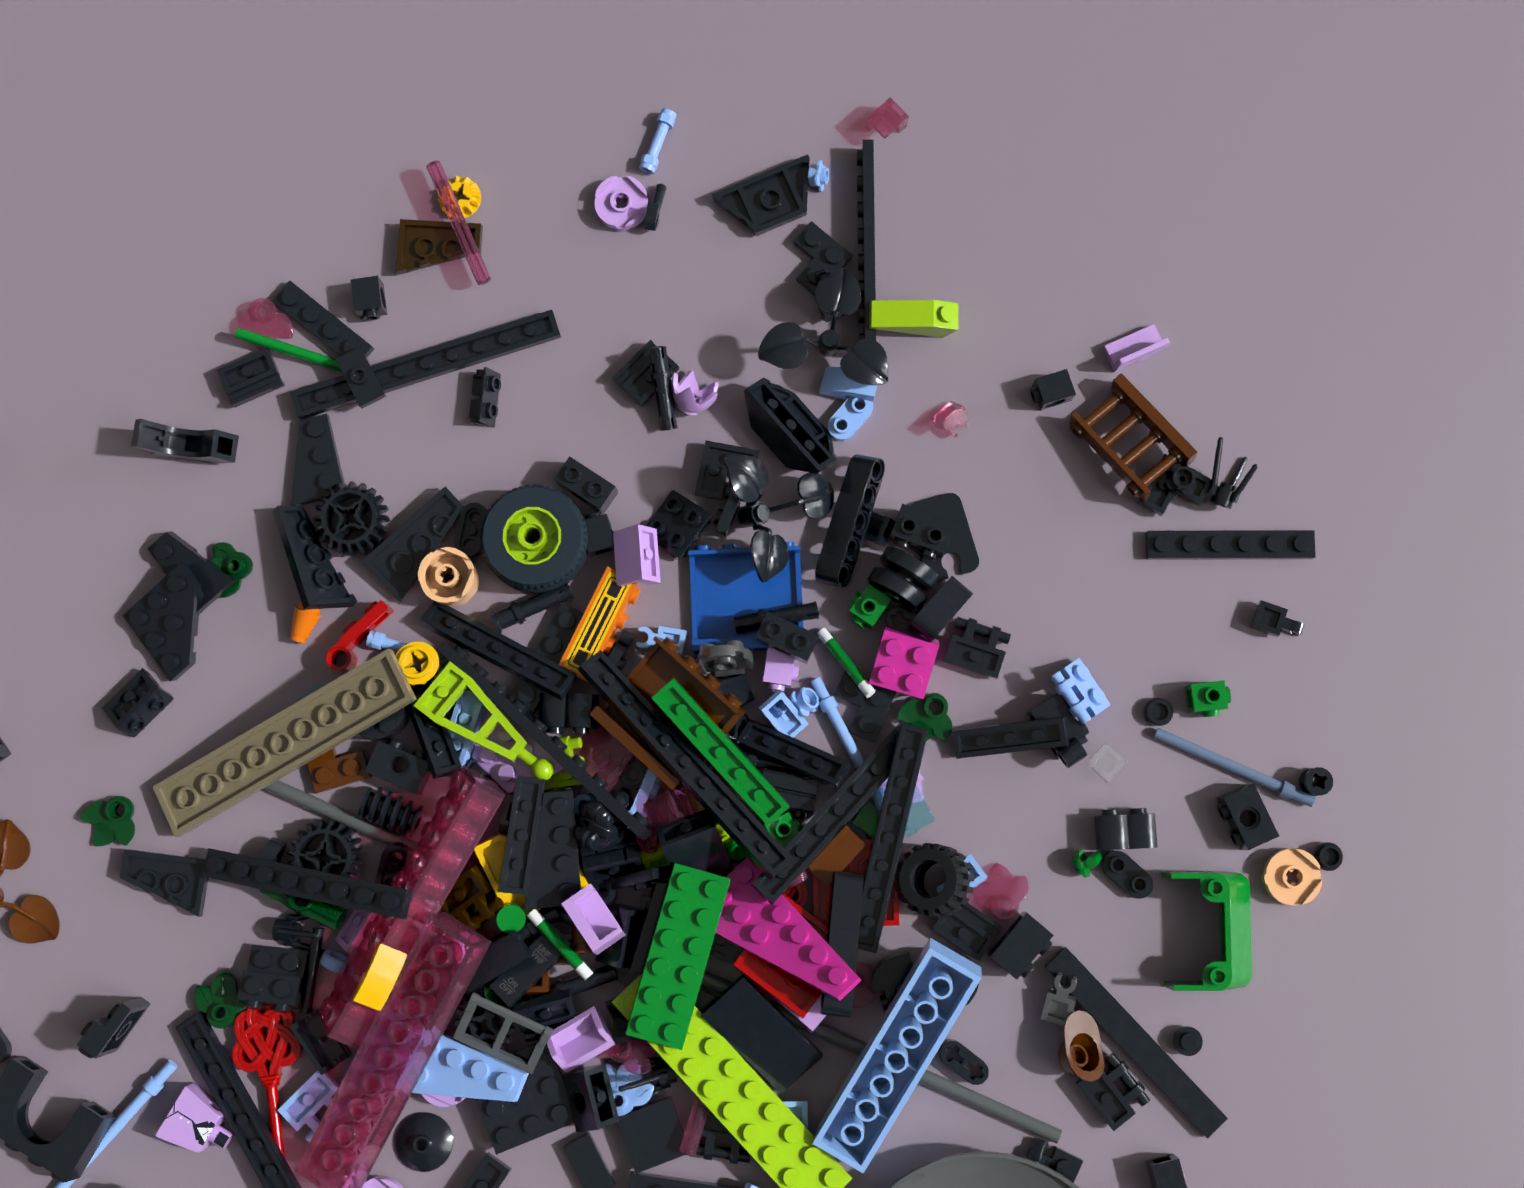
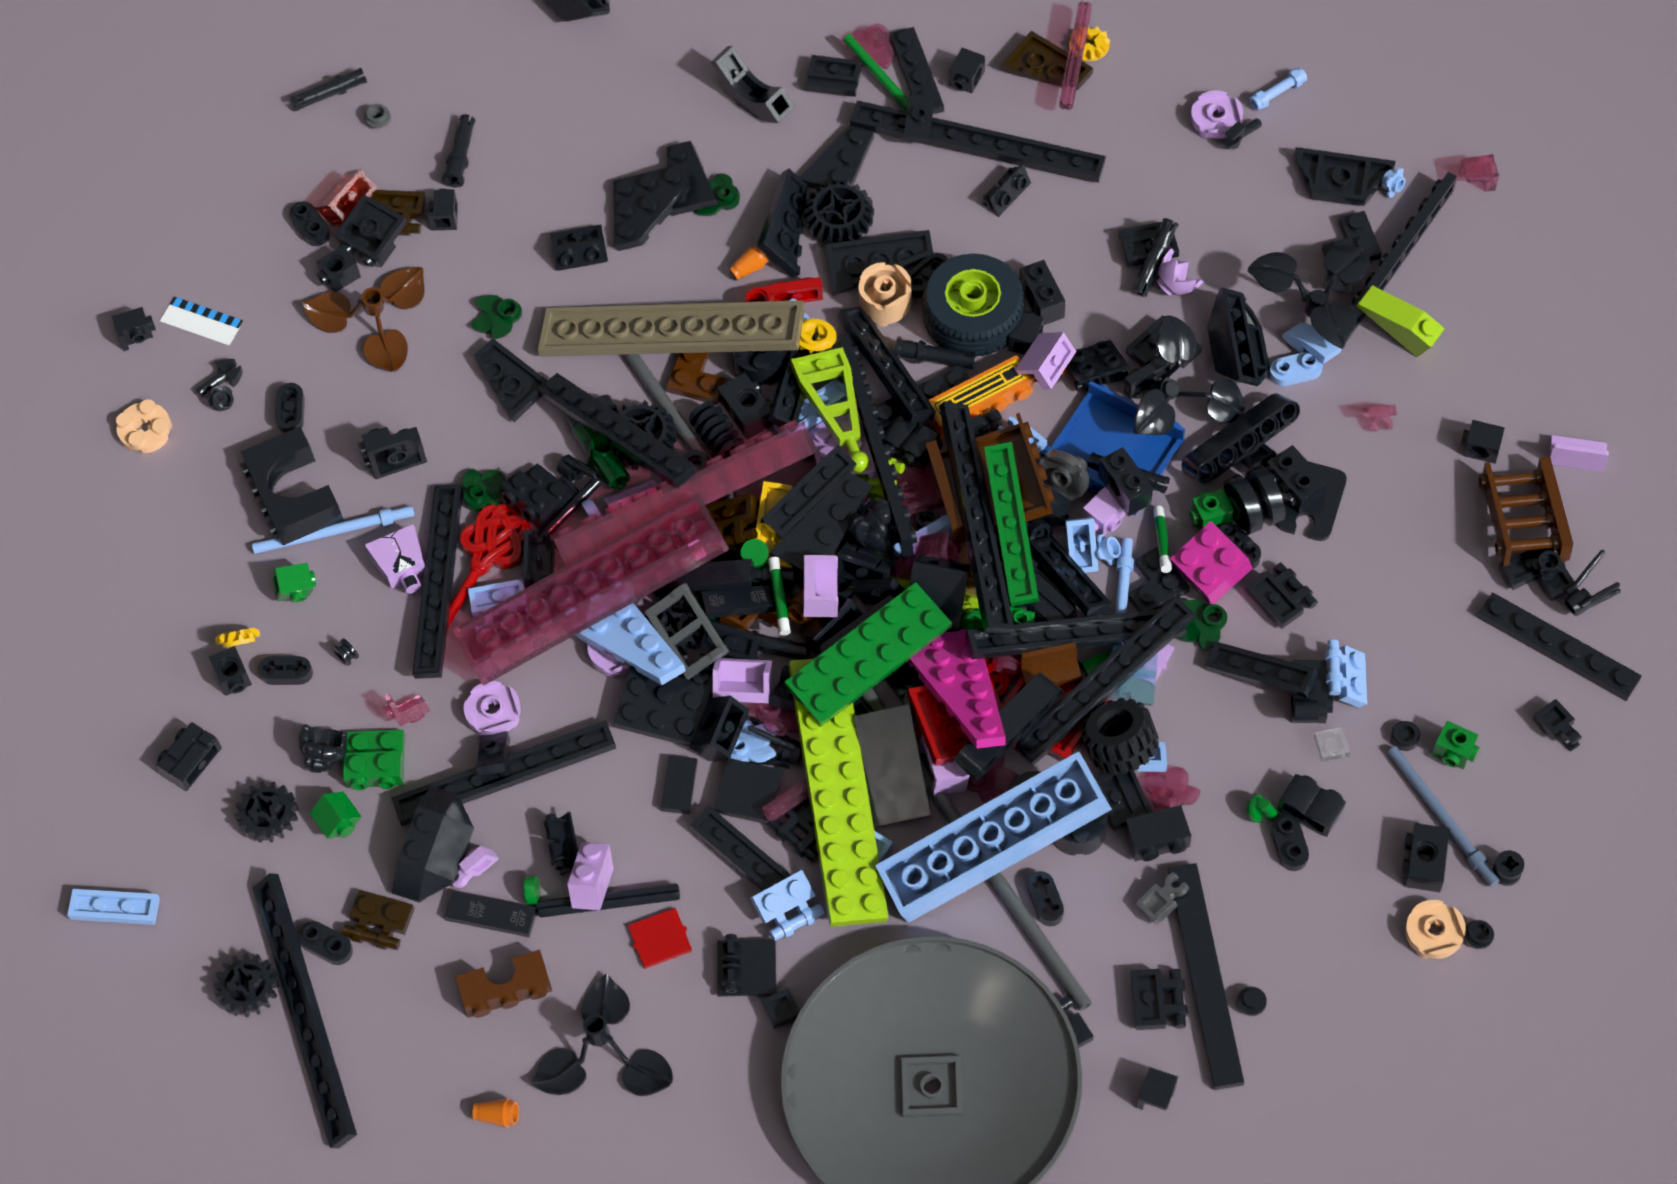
camera: 35 degrees right, 20 degrees down
yellow slope [352,944,407,1011] -> none
black dish [395,1112,453,1172] -> none
black beam [910,576,974,642] -> none
reddish brown piece [1058,1010,1104,1082] -> none
green windscreen [1162,872,1252,991] -> none

